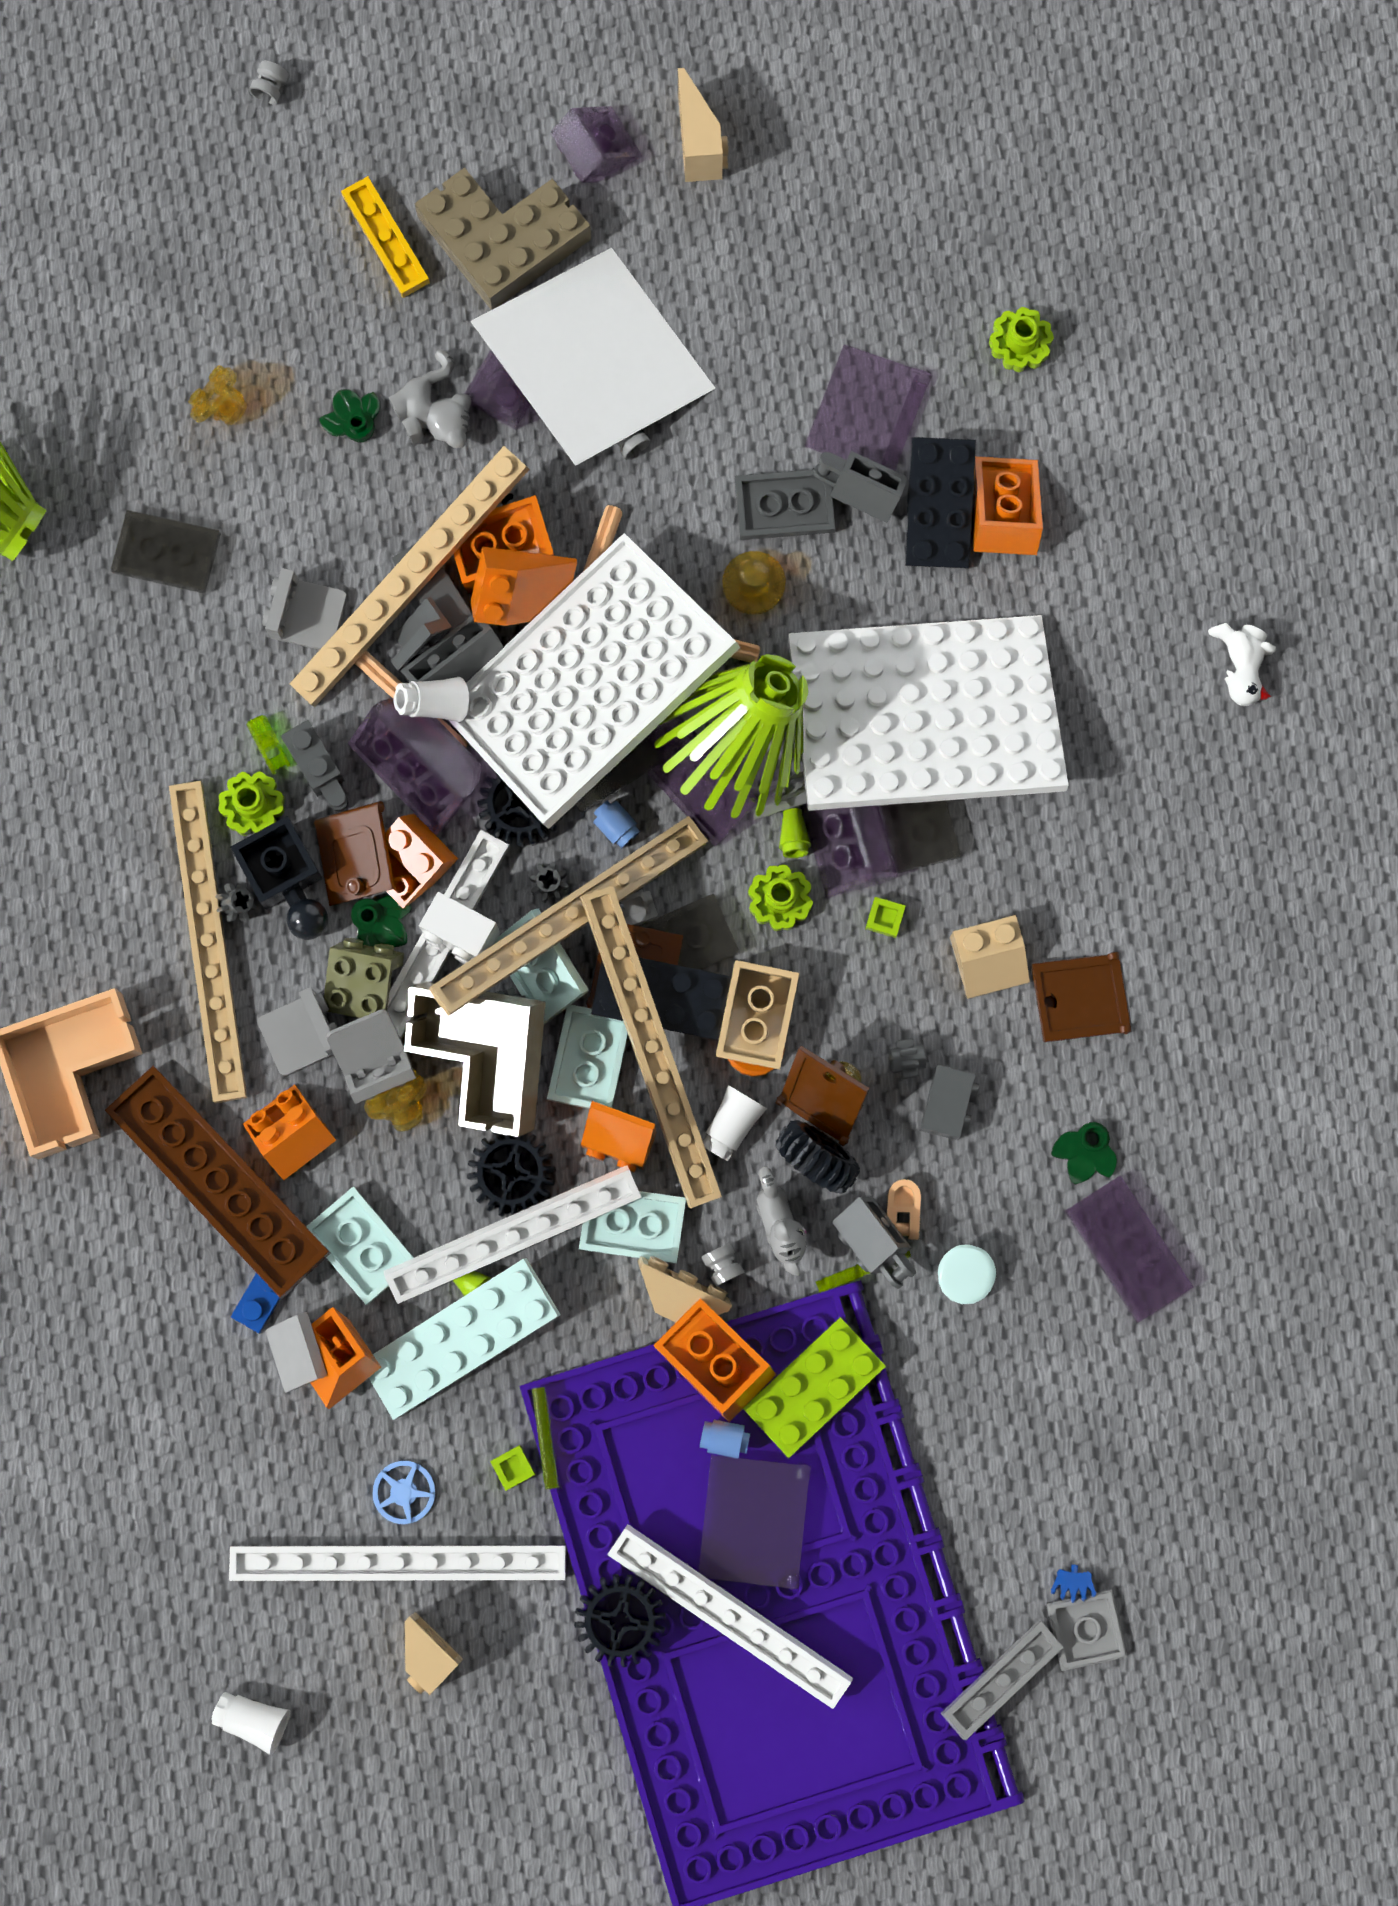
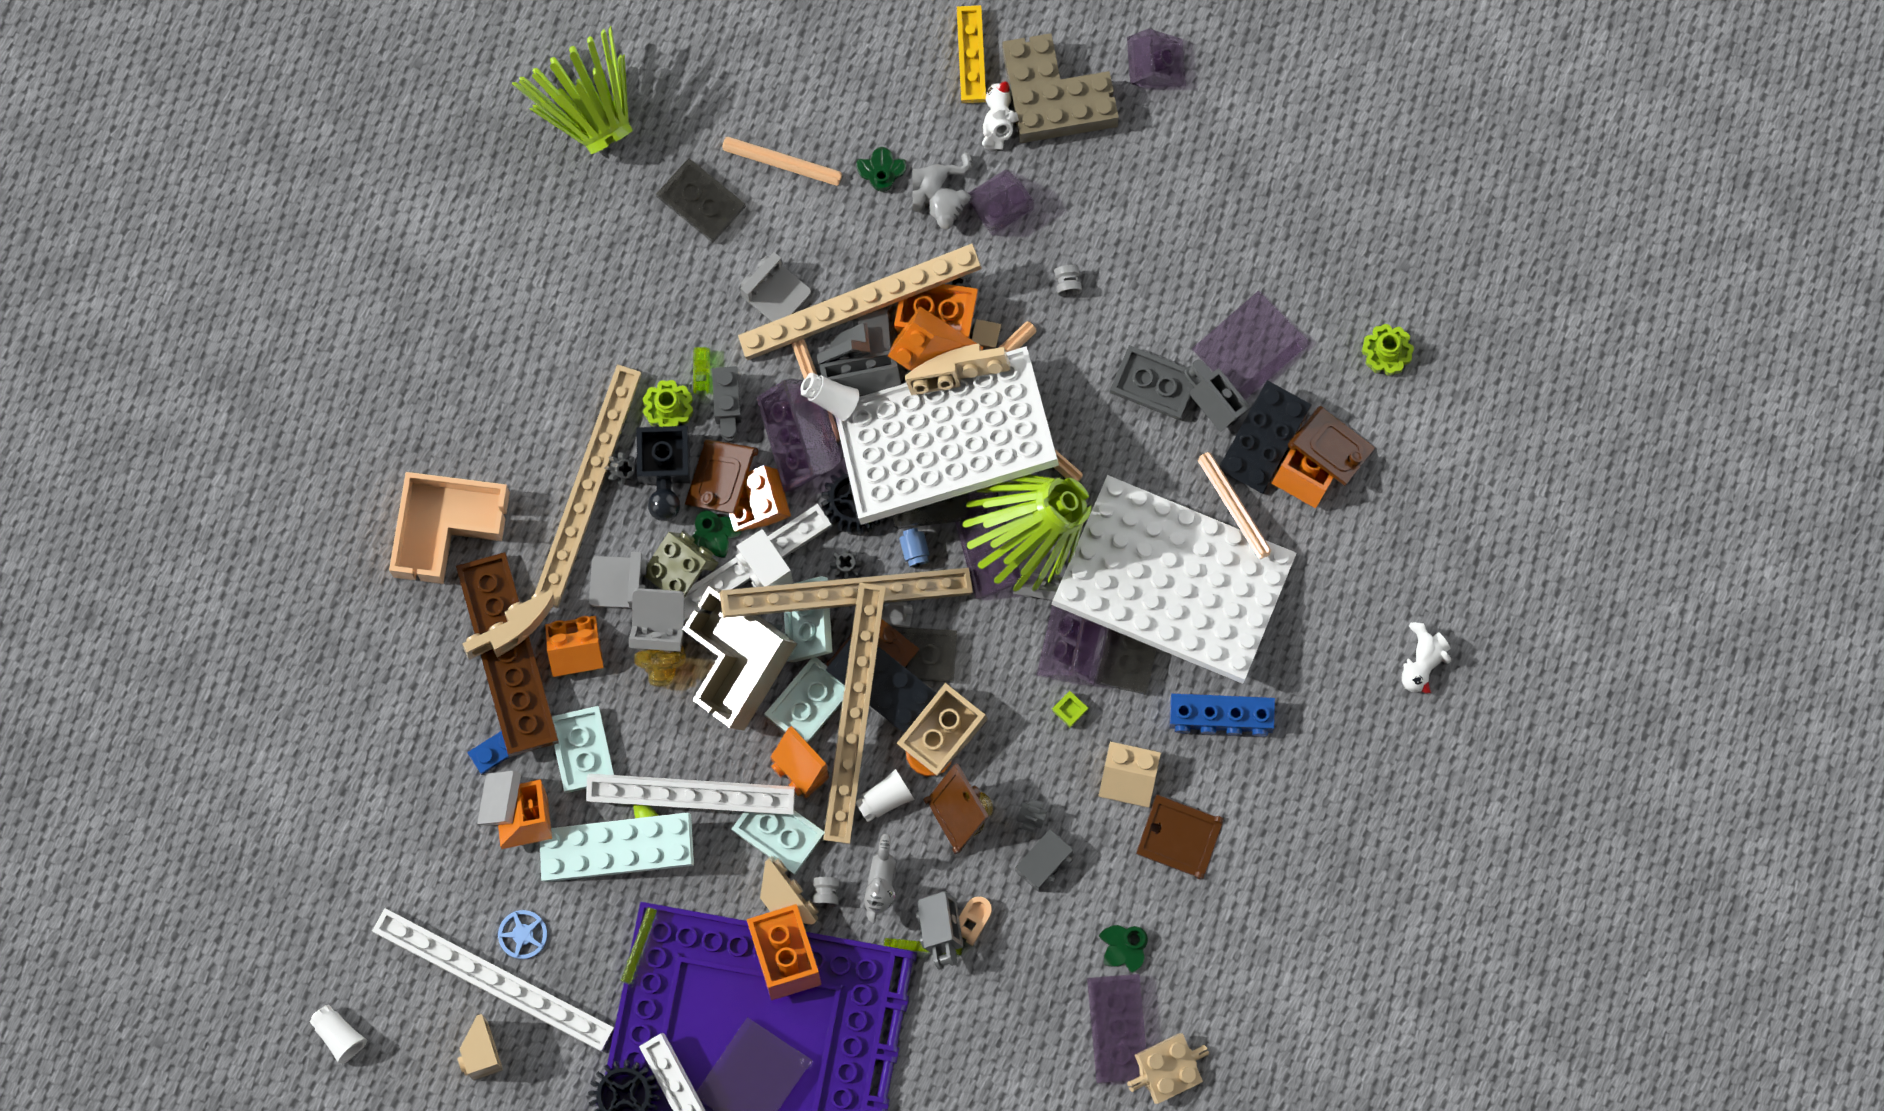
camera: 30 degrees right, 5 degrees down
clear yellow plate [188,365,247,425] -> none
black gear [467,1132,556,1217] -> none
white sticker [471,248,715,466] -> none
lime plate [490,1445,536,1491] -> none
tan slope [678,68,728,182] -> none
medium blue brick [700,1419,750,1459] -> none
clear yellow plate [722,551,786,614] -> none
lime plate [743,1317,886,1458] -> none
lime plant [748,865,813,931] -> none
black gear [776,1120,860,1194] -> none
lime cone [779,808,811,858] -> none
light aqua piece [938,1245,996,1304] -> none
none -> tan slope [463,590,555,660]
none -> light nougat axle [722,137,842,186]
none -> tan slope [905,343,1010,395]
none -> tan tile [972,319,1001,349]
none -> white animal [982,81,1019,151]
none -> tan plate [1127,1033,1209,1104]
none -> blue brick [1169,693,1275,737]
none -> light nougat axle [1198,452,1271,559]
none -> reddish brown container [1288,406,1375,486]

